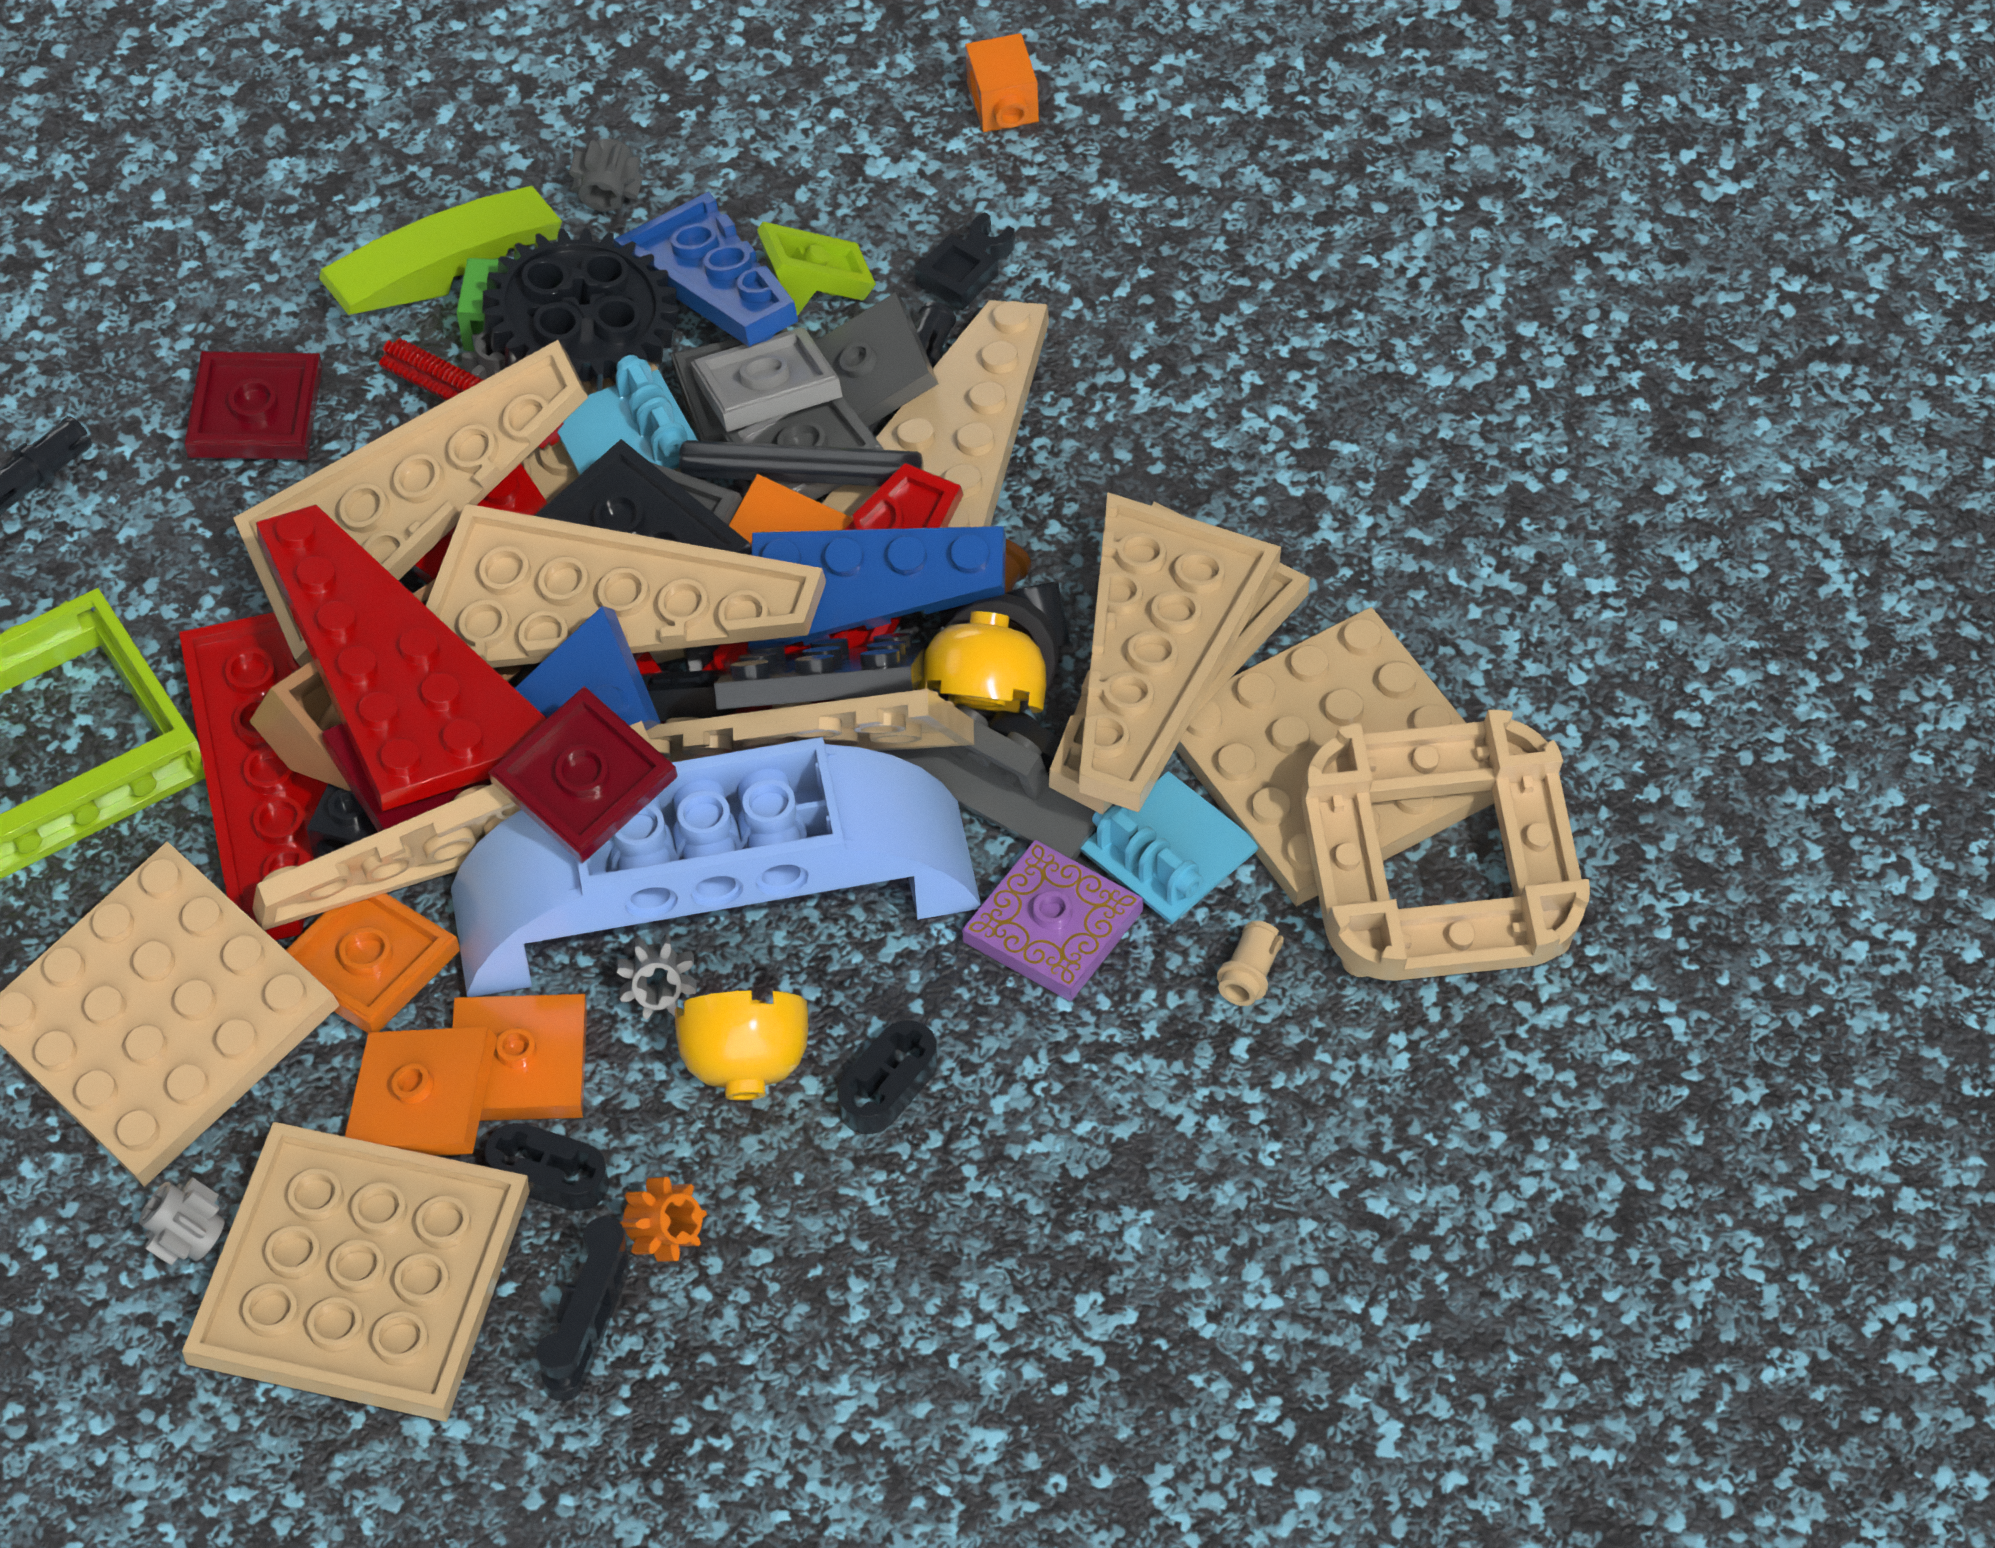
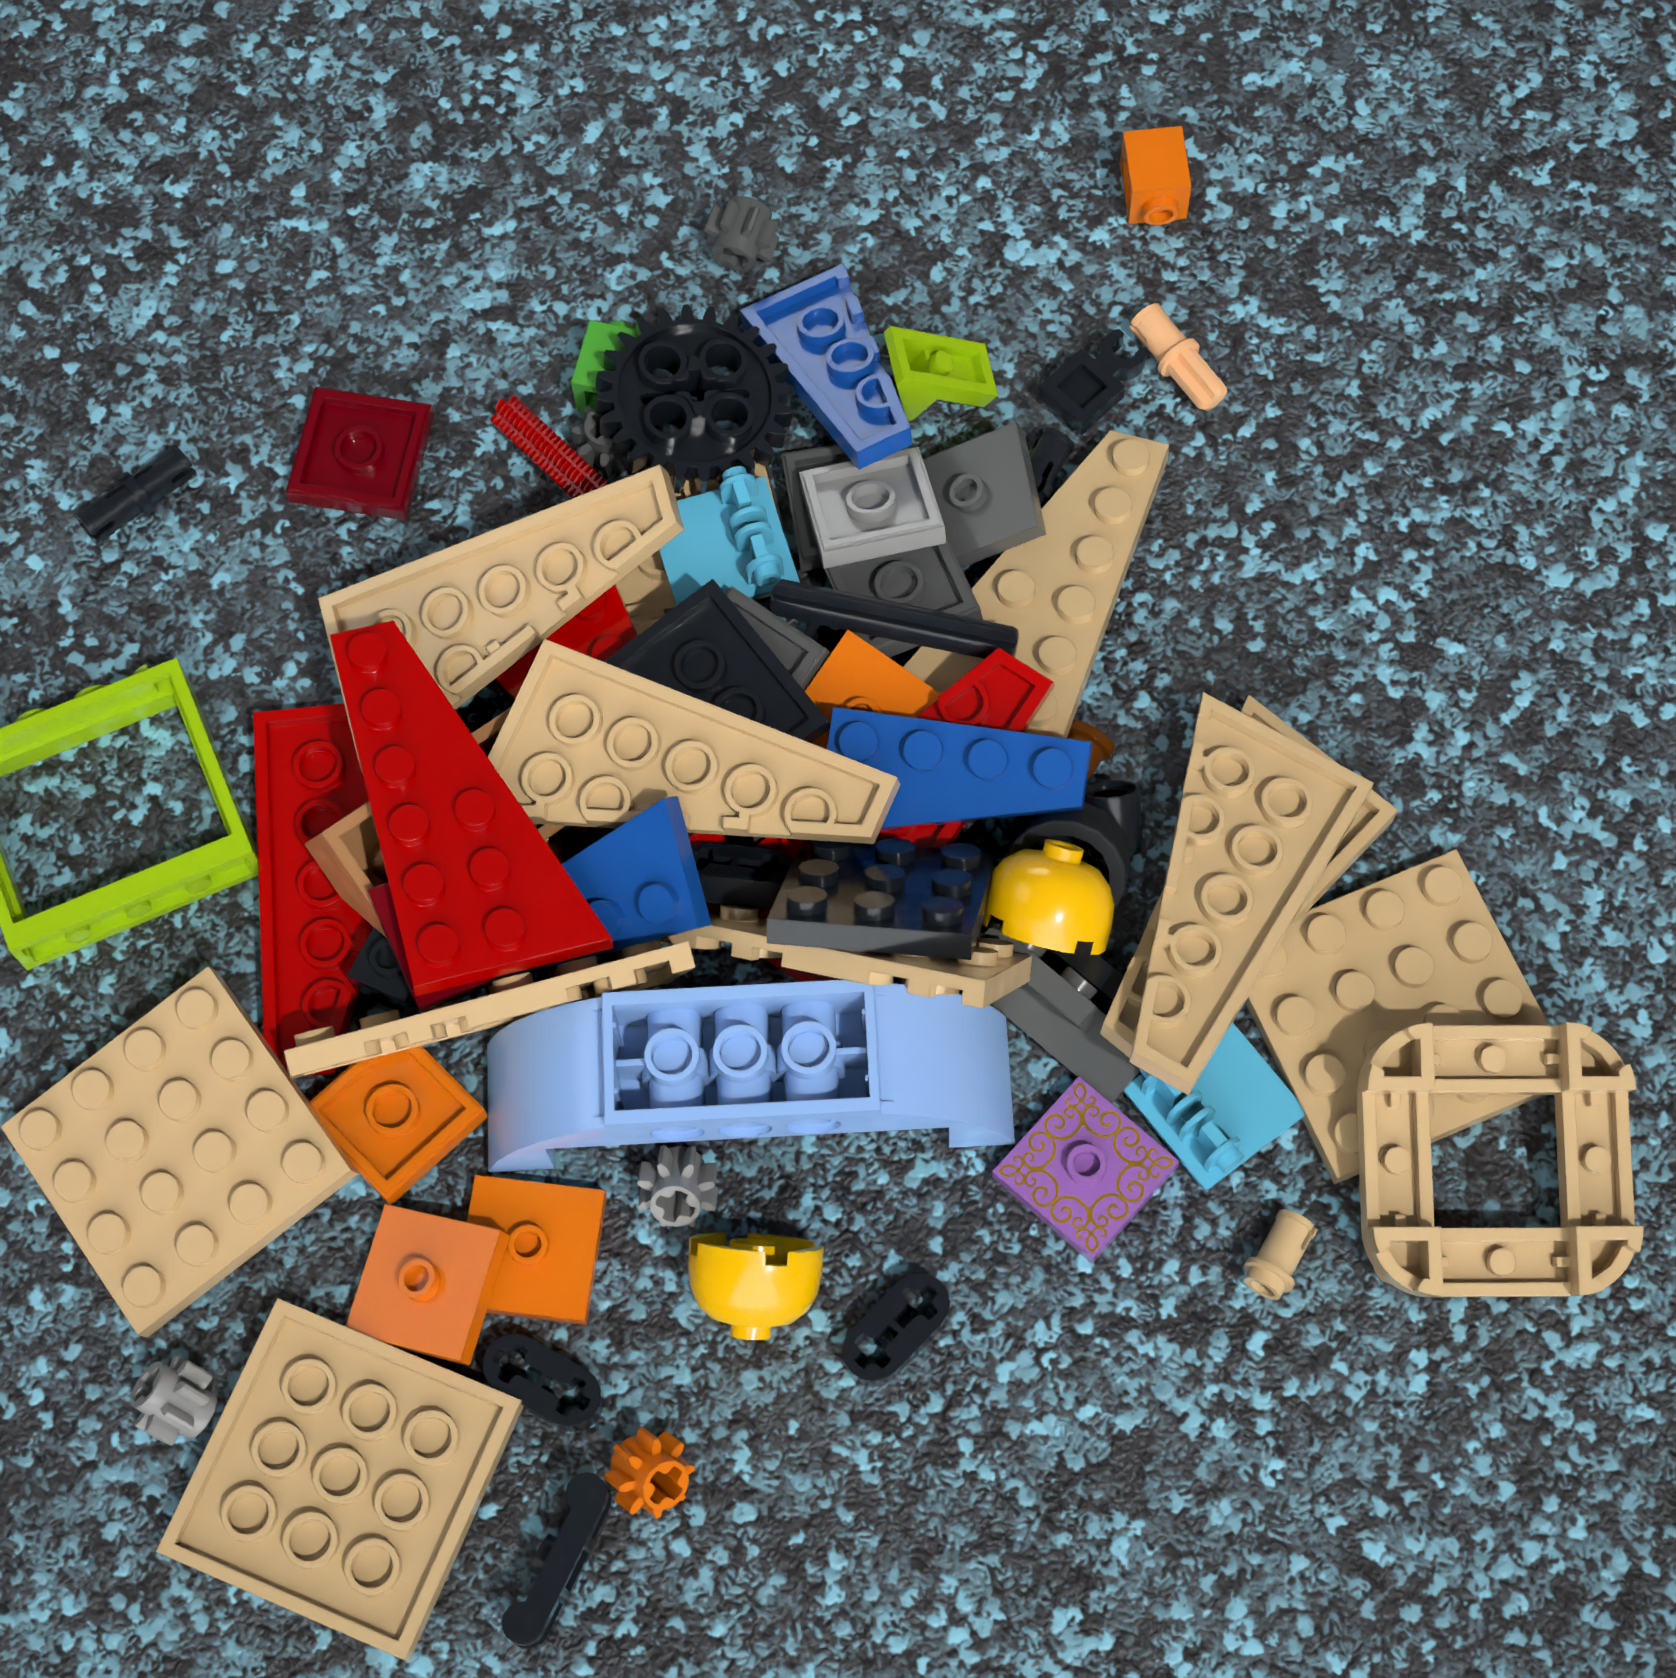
camera: 10 degrees right, 15 degrees up
lime slope [319,186,562,315] -> none
dark red plate [488,686,678,864] -> none
none -> light nougat axle [1129,303,1227,411]

